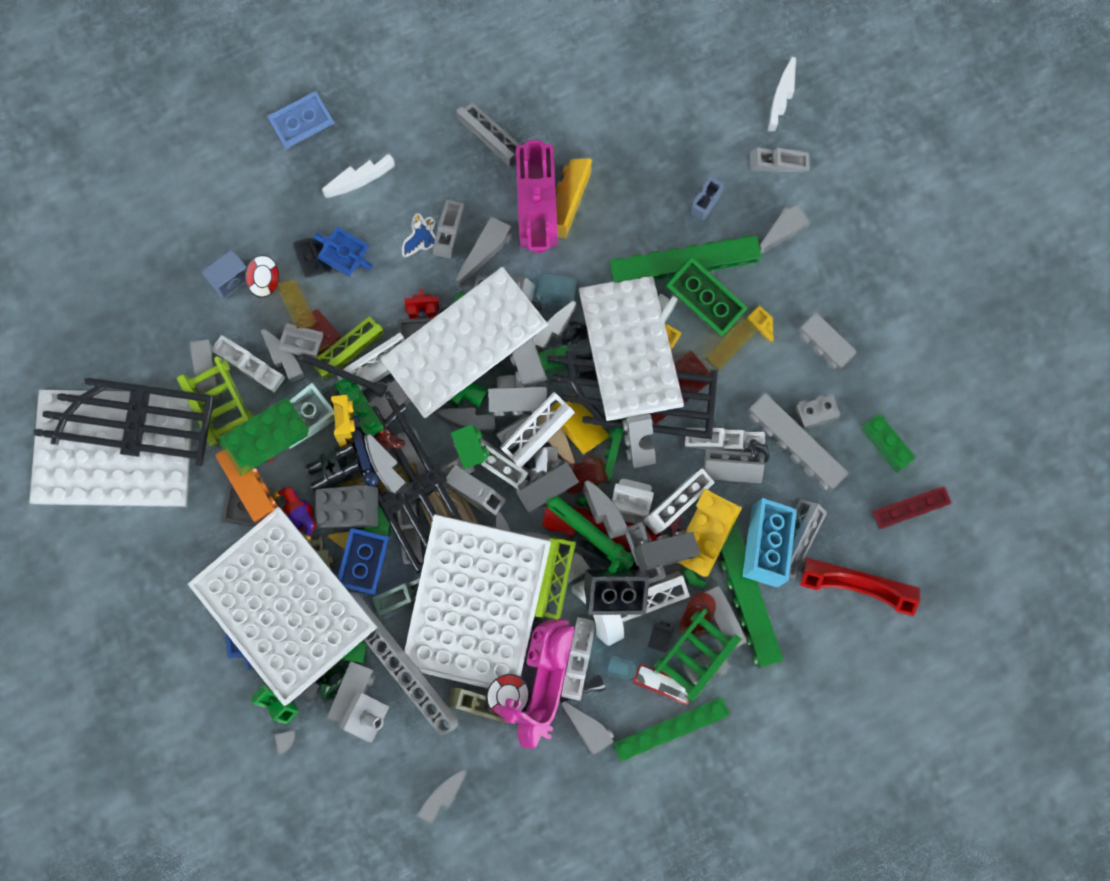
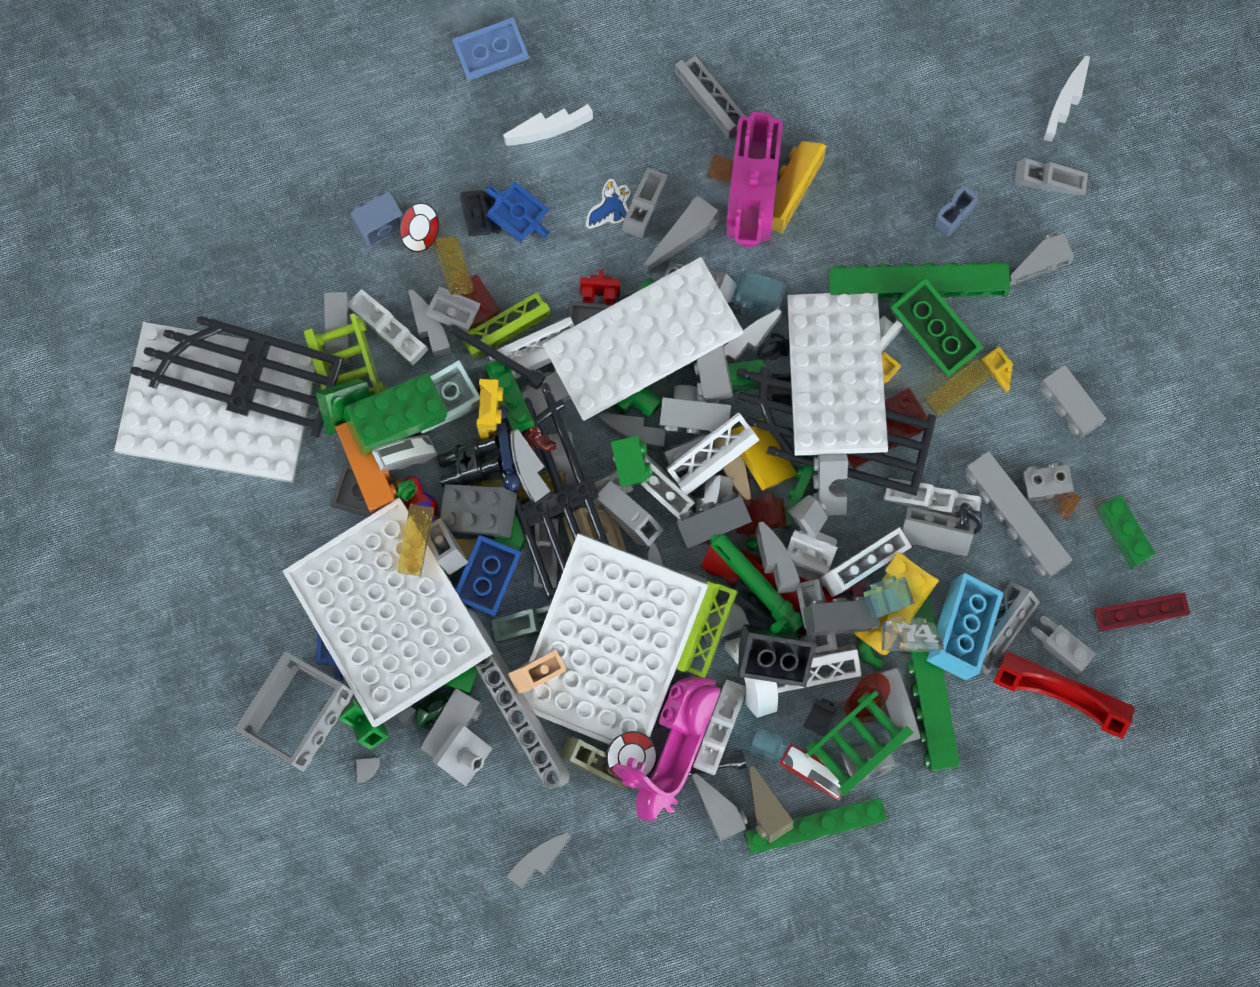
camera: 15 degrees right, 0 degrees up
none -> light grey window [234,651,354,772]
none -> green slope [316,378,370,435]
none -> slope [371,435,438,470]
none -> green plate [396,479,417,501]
none -> clear yellow plate [397,504,434,577]
none -> light grey slope [422,517,468,575]
none -> light nougat slope [508,649,566,694]
none -> clear orange plate [707,154,734,184]
none -> dark tan slope [749,766,793,843]
none -> light grey slope [788,495,828,539]
none -> clear light blue brick [863,576,914,619]
none -> clear slope [882,617,944,652]
none -> light grey hinge [1031,616,1096,675]
none -> clear orange plate [1059,492,1081,521]

